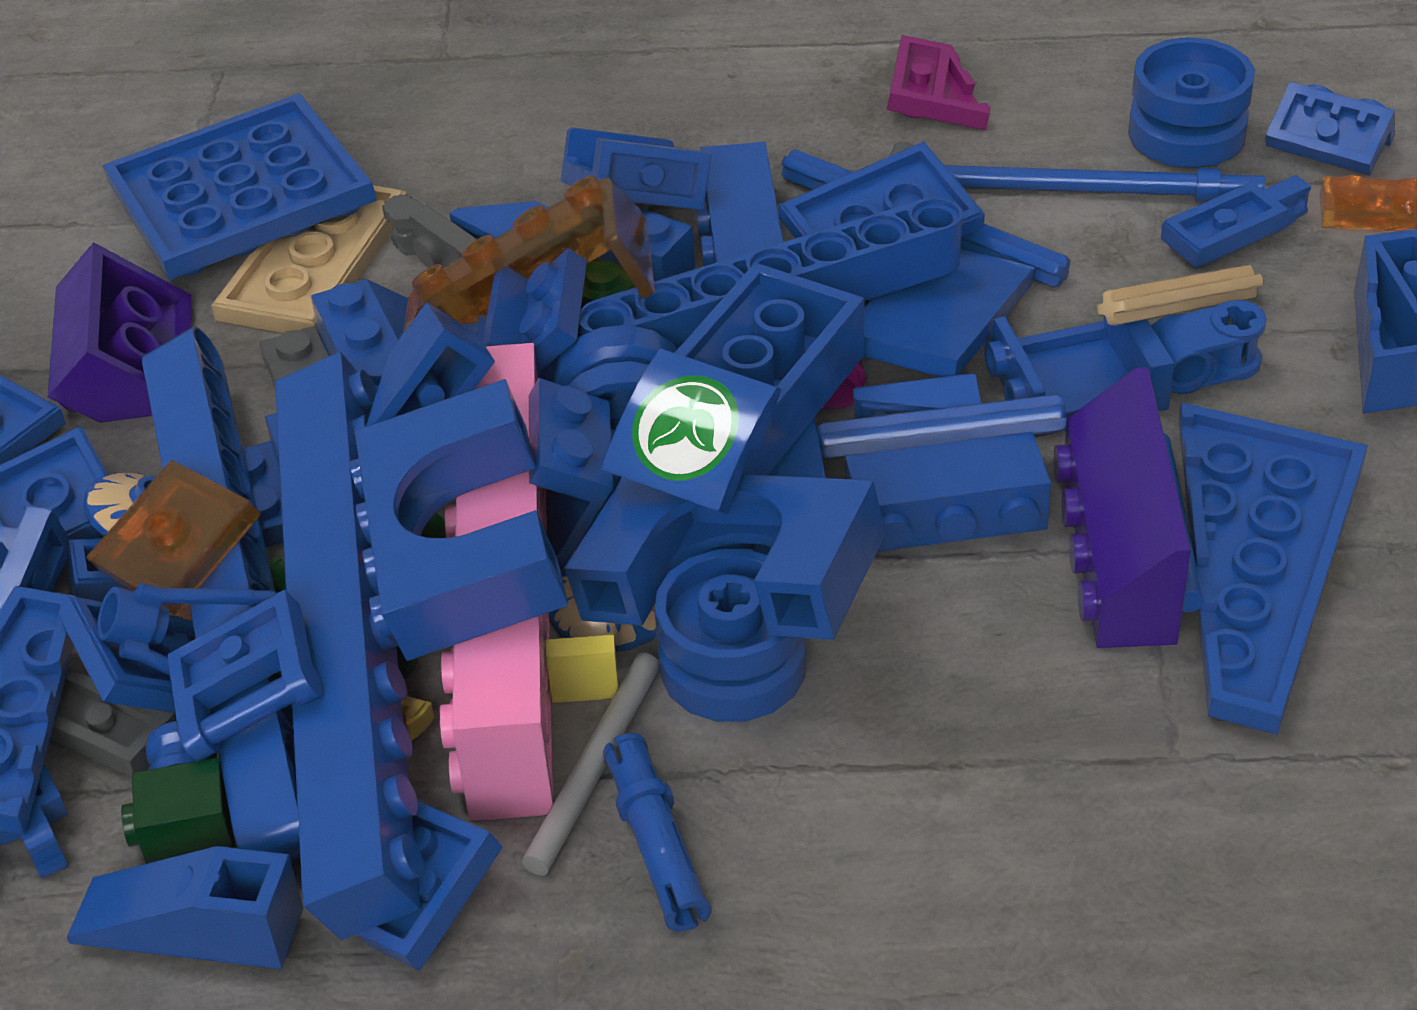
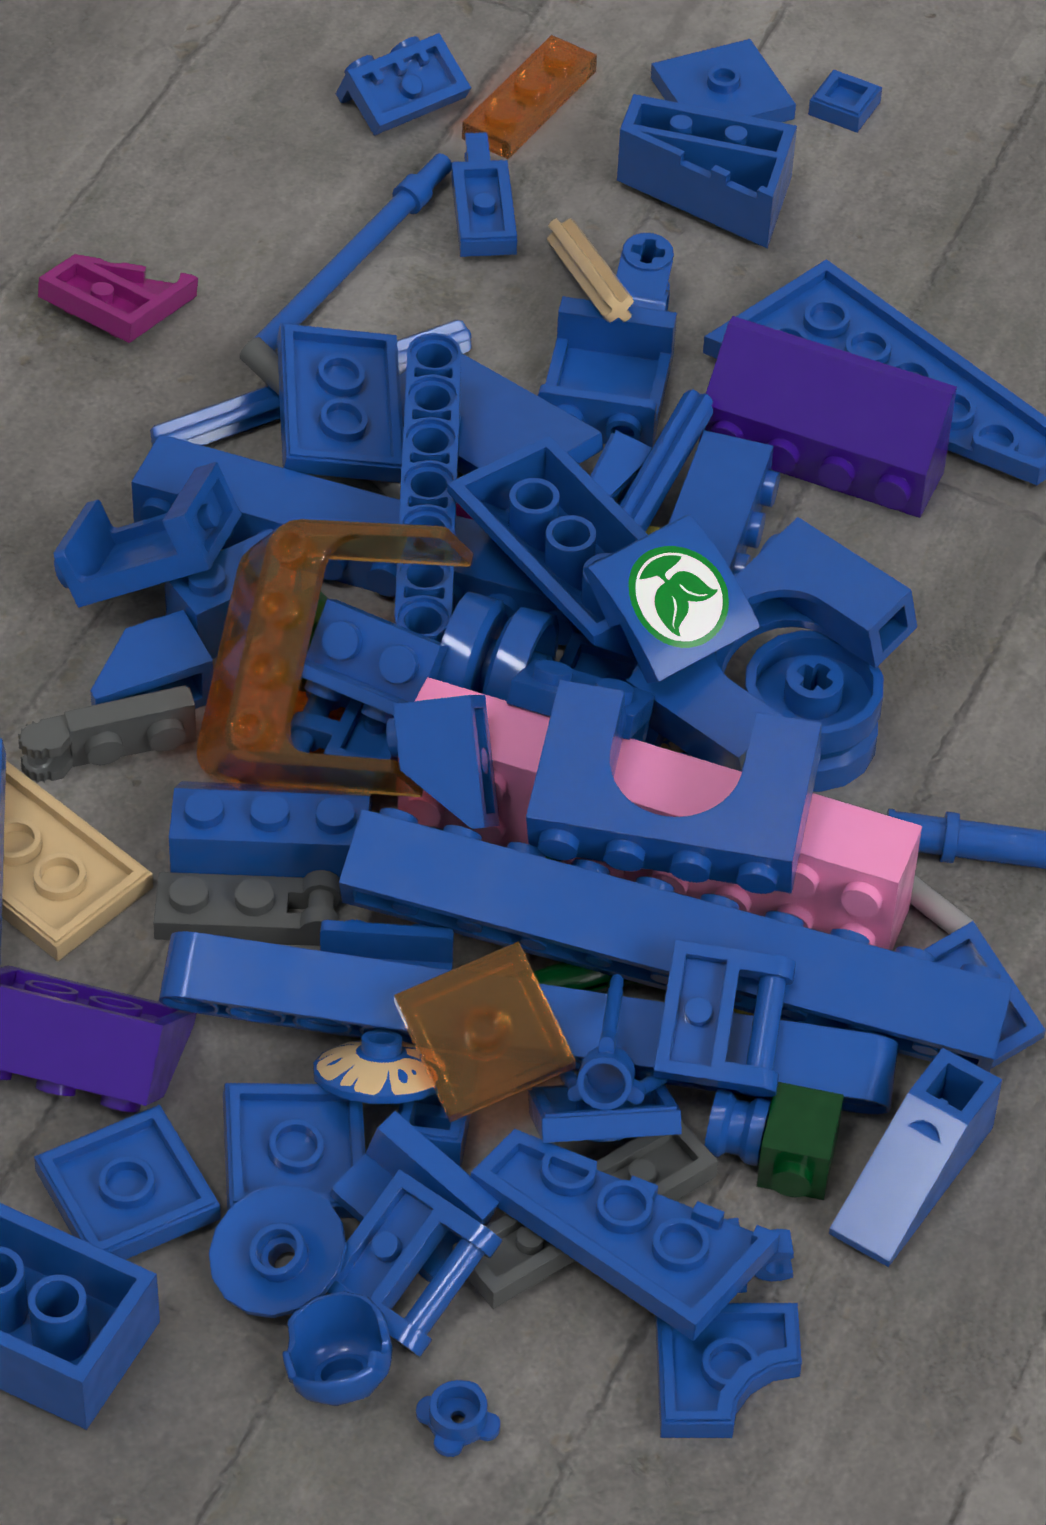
camera: 70 degrees left, 5 degrees up
blue wheel [1128,37,1255,168] -> none

